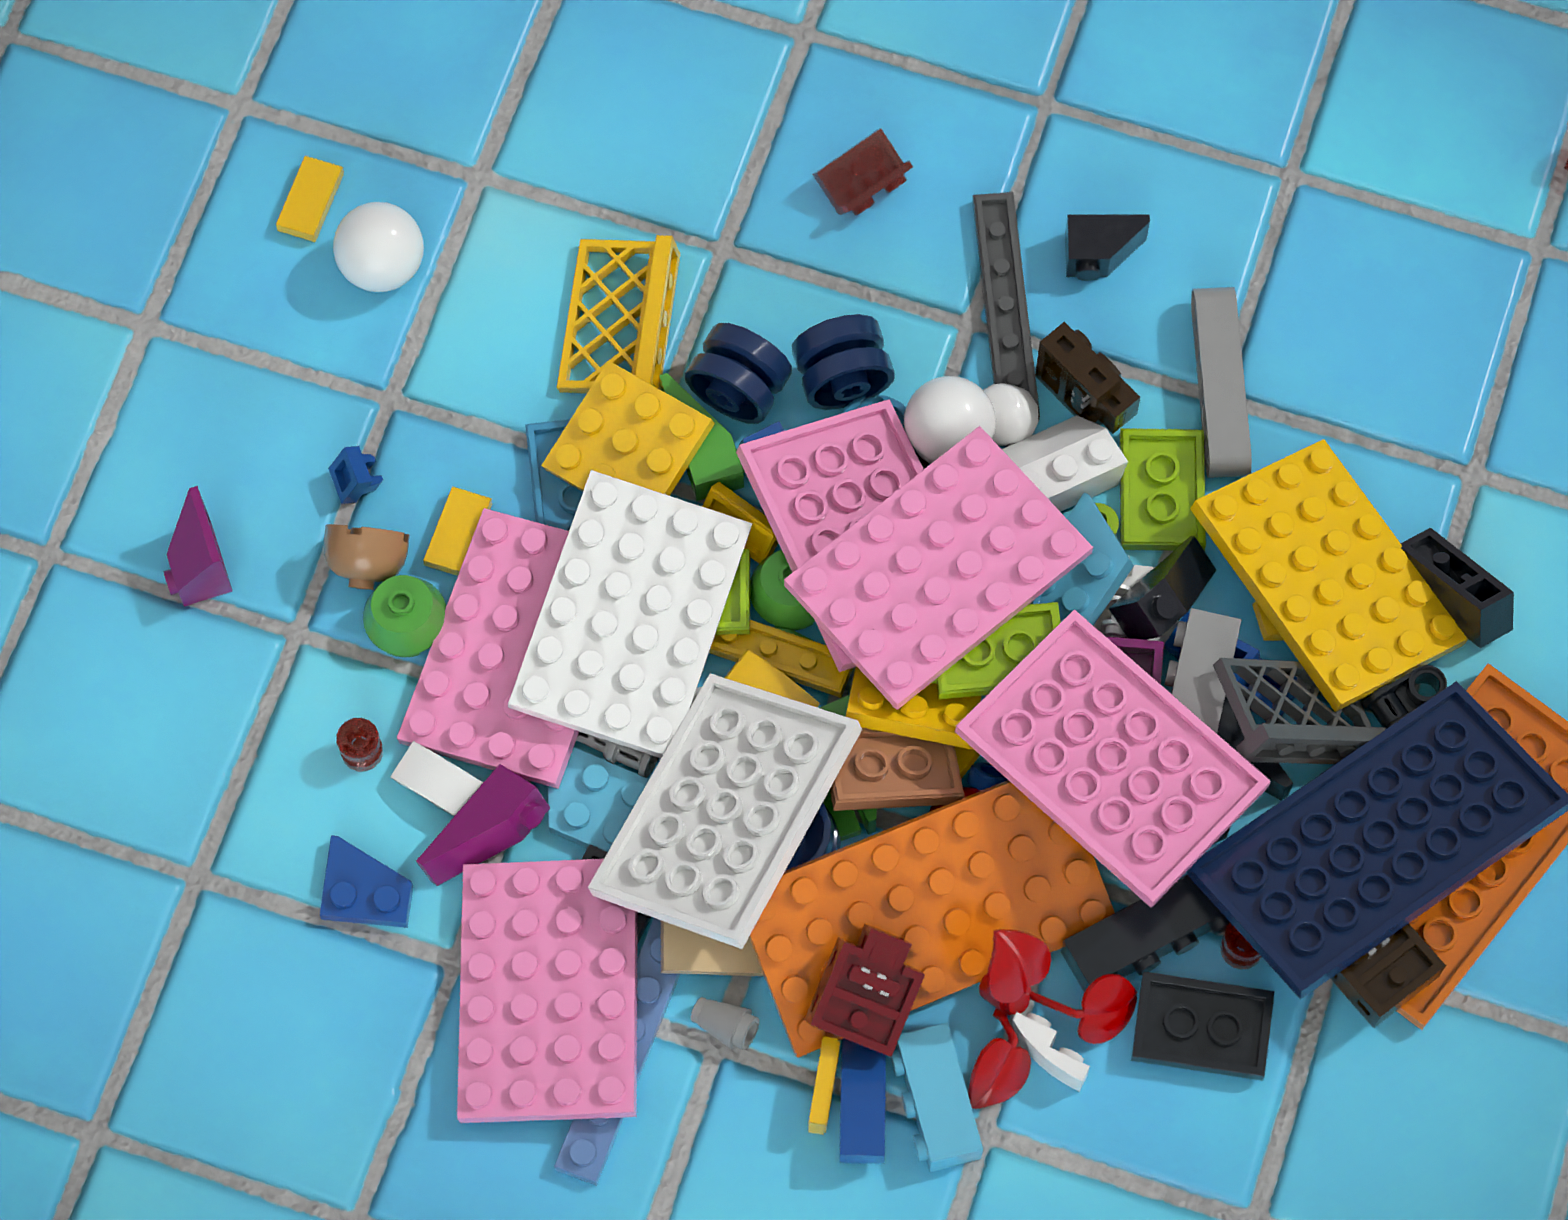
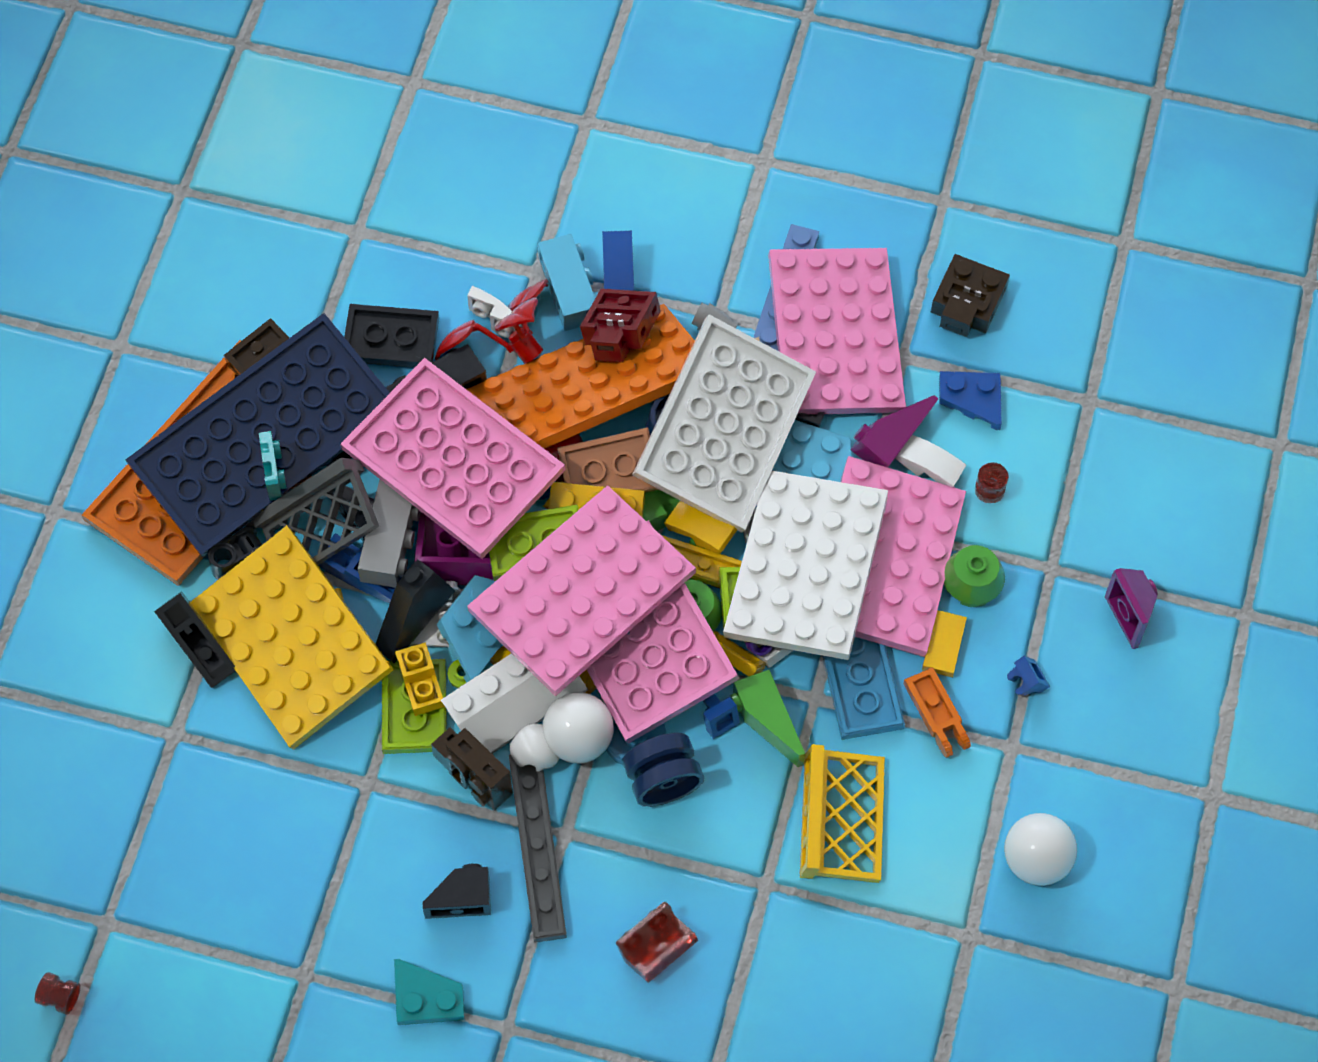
camera: 175 degrees right, 5 degrees down
yellow tile [276,156,344,242] -> none
medium nougat cylinder [324,524,410,590] -> none
yellow plate [541,360,715,496] -> none
dark blue wheel [685,323,792,424] -> none
yellow tile [808,1036,840,1135] -> none
light grey beam [1191,287,1252,478] -> none
none -> teal wing [259,431,287,501]
none -> teal wing [394,959,465,1025]
none -> yellow slope [395,642,445,716]
none -> orange hinge [903,667,971,758]
none -> dark brown piece [931,254,1010,337]

